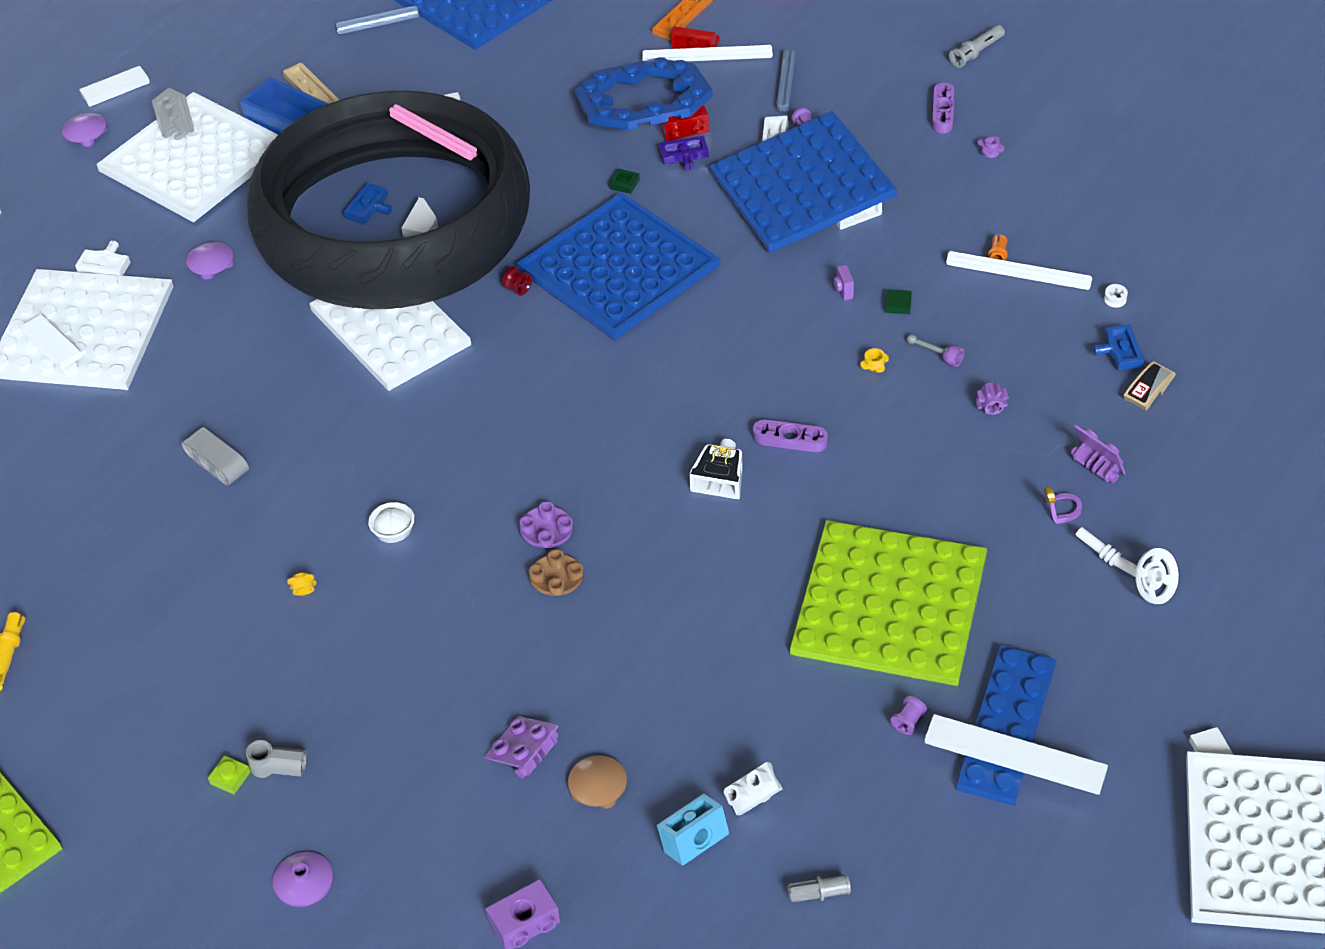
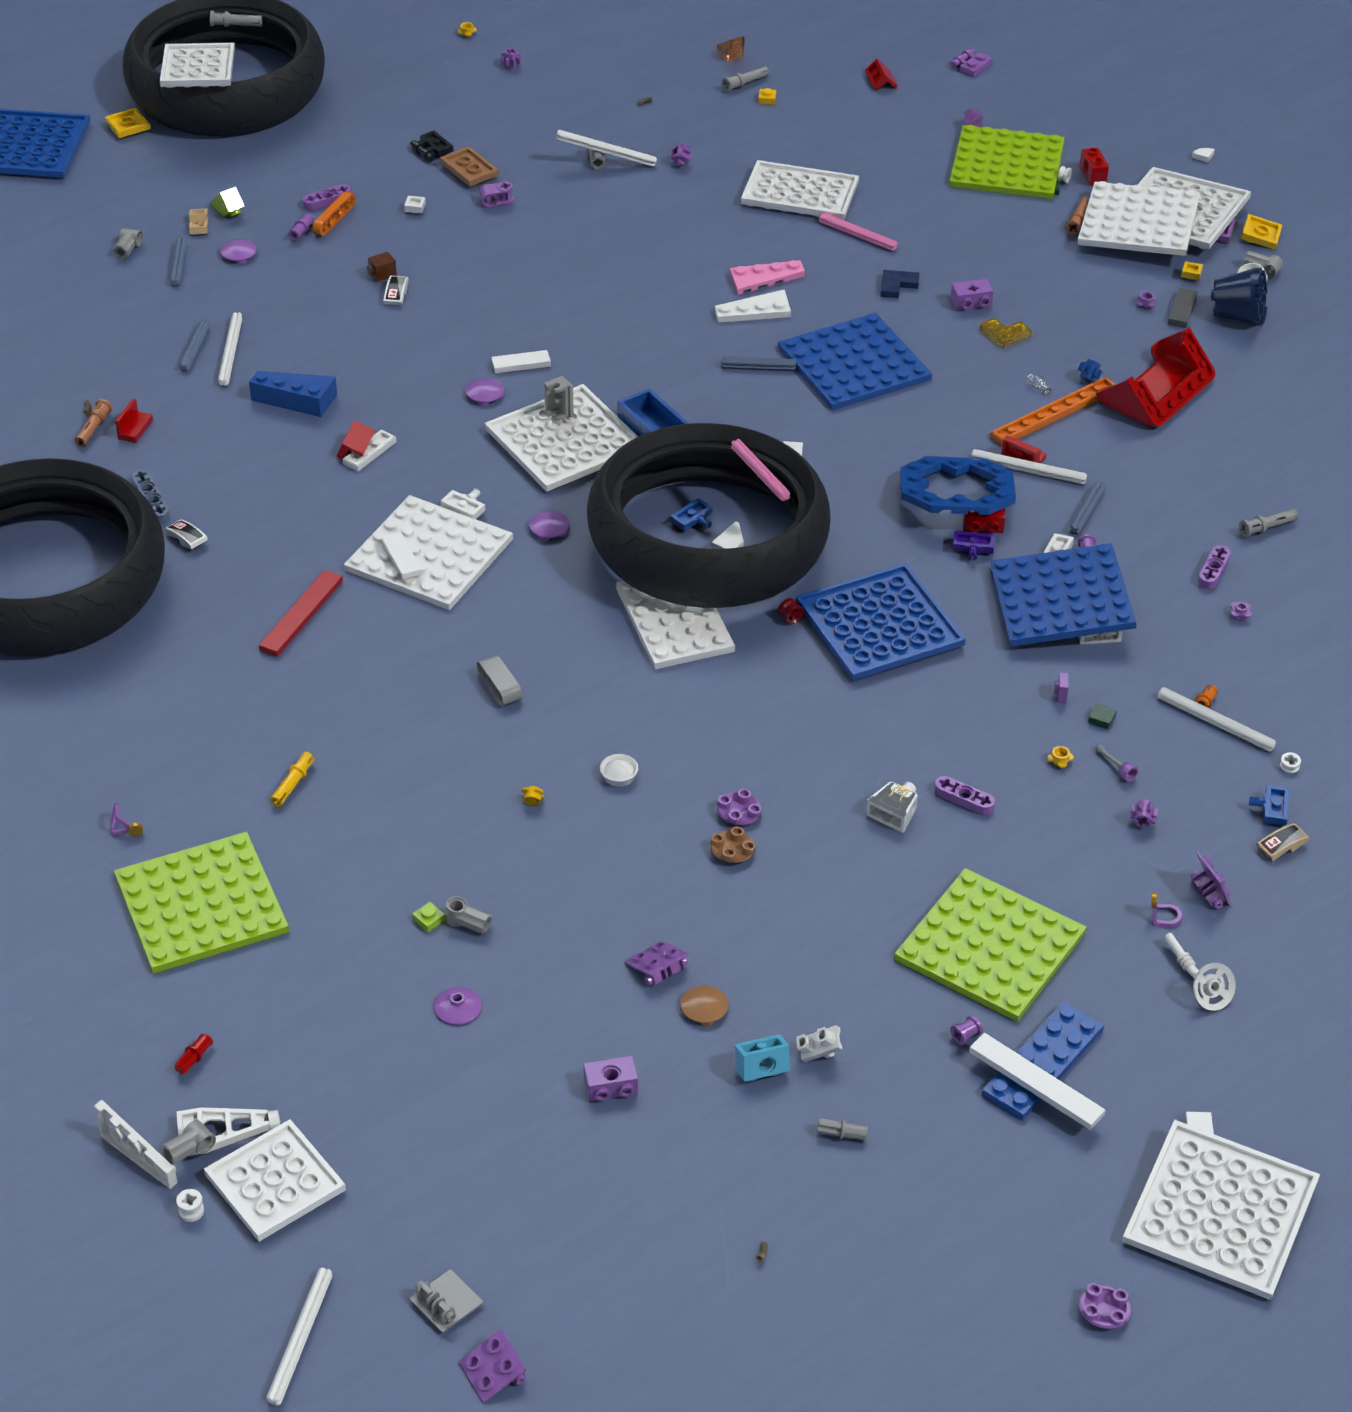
camera: 15 degrees right, 5 degrees down
tan plate [282,63,339,103] -> none
dark green tile [609,168,640,194] -> none

